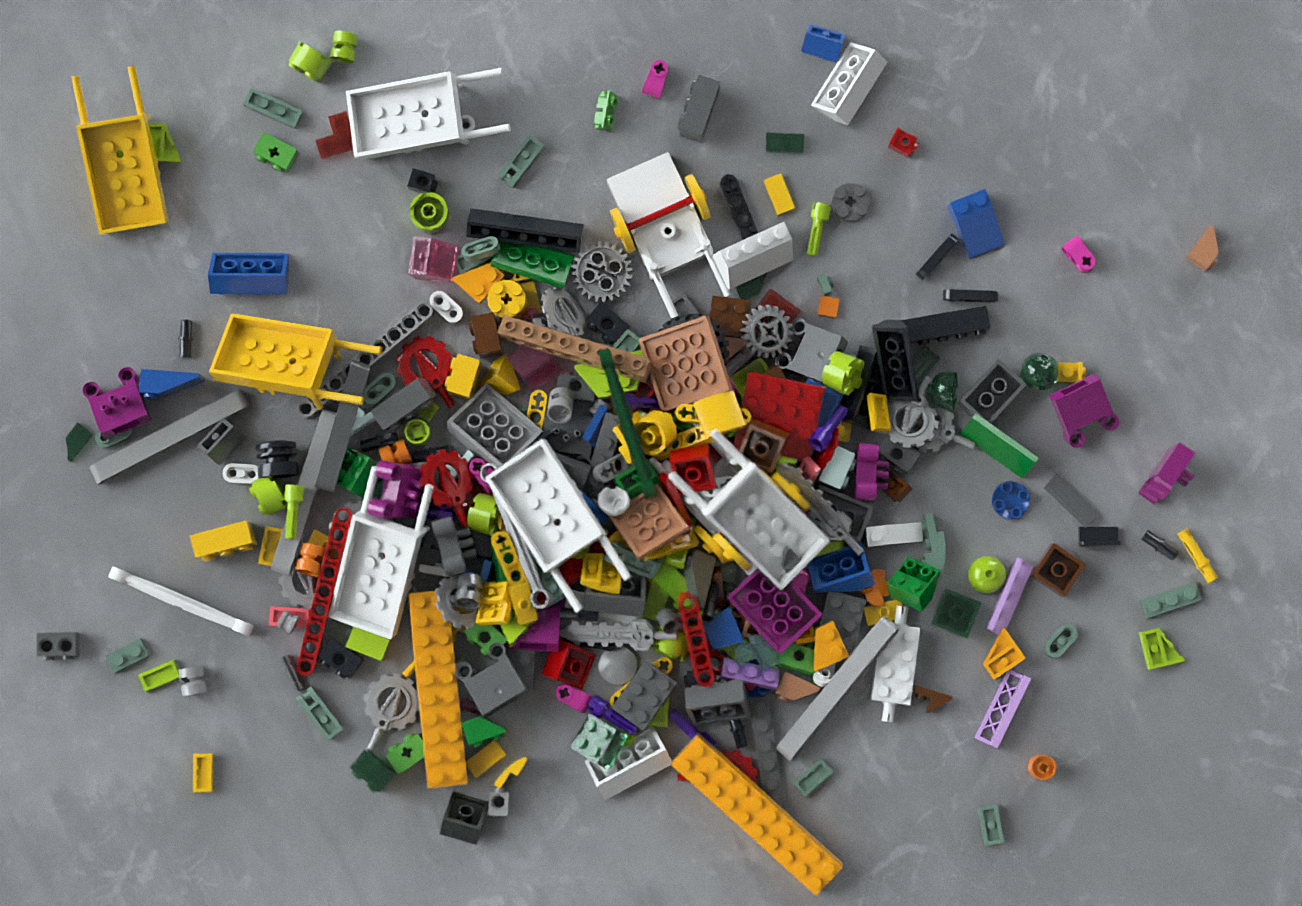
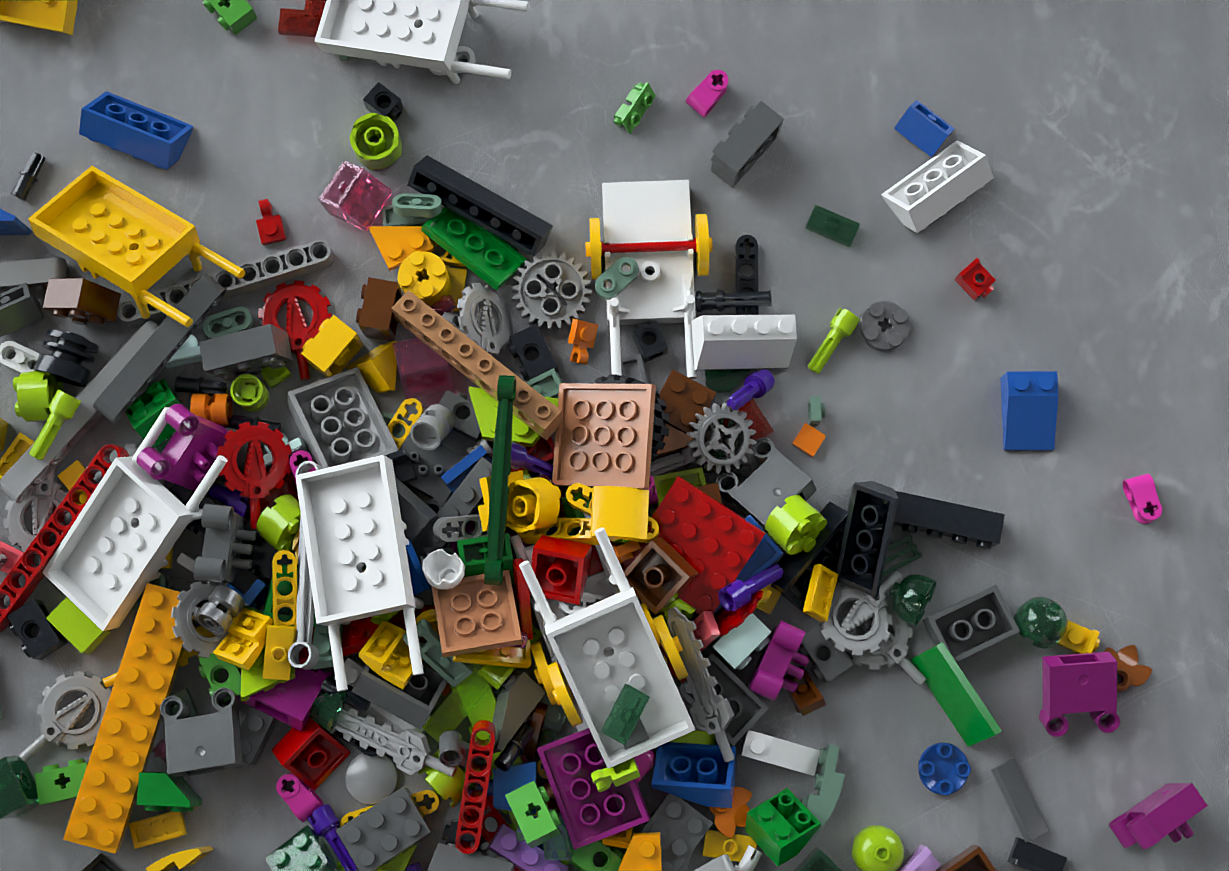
camera: 20 degrees right, 5 degrees down
orange wheel [295,543,326,577] -> none
white plate [429,291,463,324] -> none
sand green plate [497,134,545,188] -> none
yellow tile [763,173,795,216] -> none
black beam [916,233,959,280] -> none
black beam [943,289,998,303] -> none
none -> reddish brown brick [43,278,121,326]
none -> red plate [256,199,287,246]
none -> clear green tile [309,691,347,731]
none -> bright green brick [505,781,561,848]
none -> orange plate [568,319,599,365]
none -> lime plate [591,757,641,792]
none -> sand green plate [595,257,639,300]
none -> clear green plate [600,684,650,745]
none -> orange plate [612,541,641,564]
none -> black brick [633,321,668,363]
none -> black pin [695,289,772,313]
none -> dark purple piece [727,369,775,410]
none -> dark orange plate [1104,645,1152,692]

